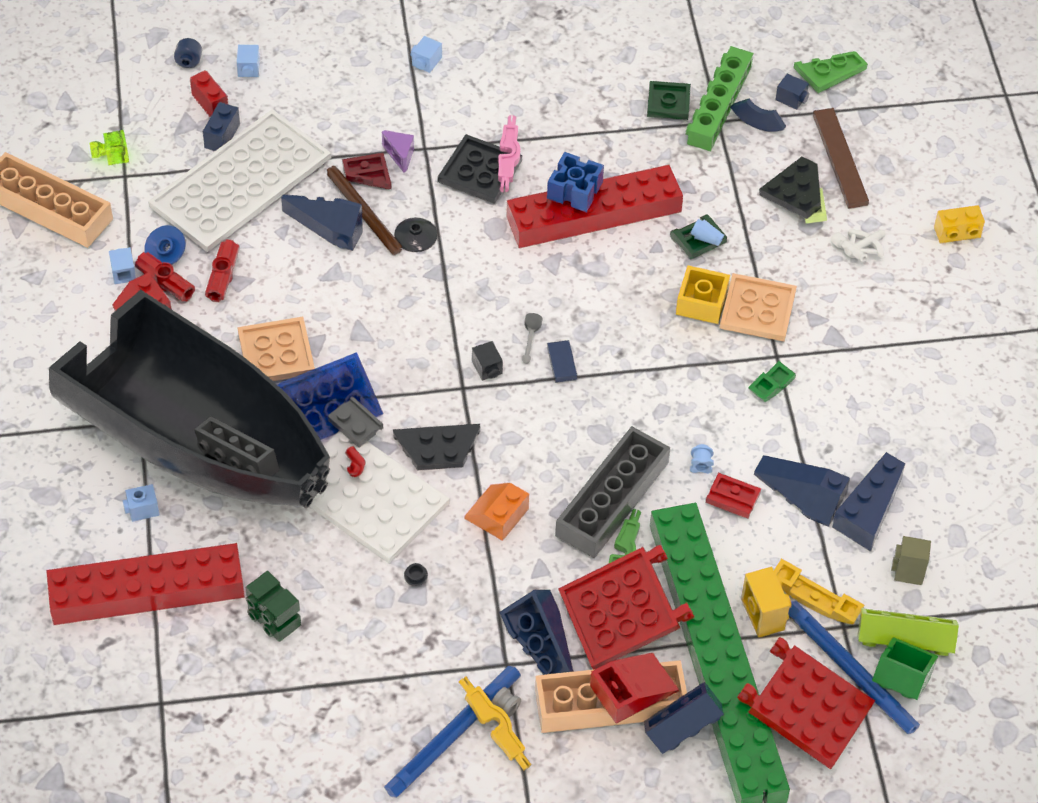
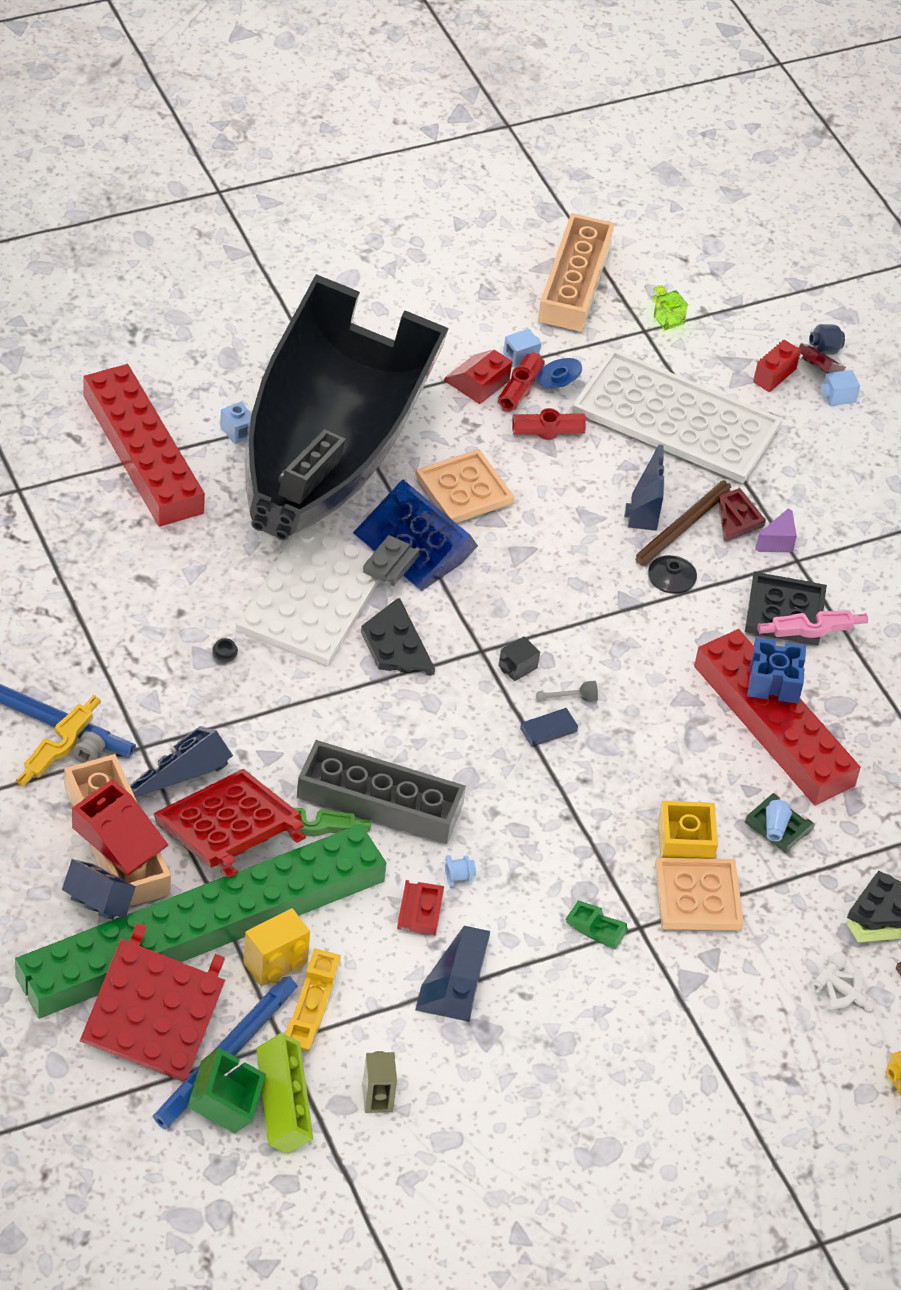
camera: 70 degrees right, 5 degrees down
dark blue brick [202,102,240,151] -> none
dark green brick [245,570,301,642] -> none
red arm [345,446,366,477] -> none
orange slope [464,483,530,541] -> none
dark blue wedge [832,452,906,551] -> none
none -> dark red wing [798,343,846,373]

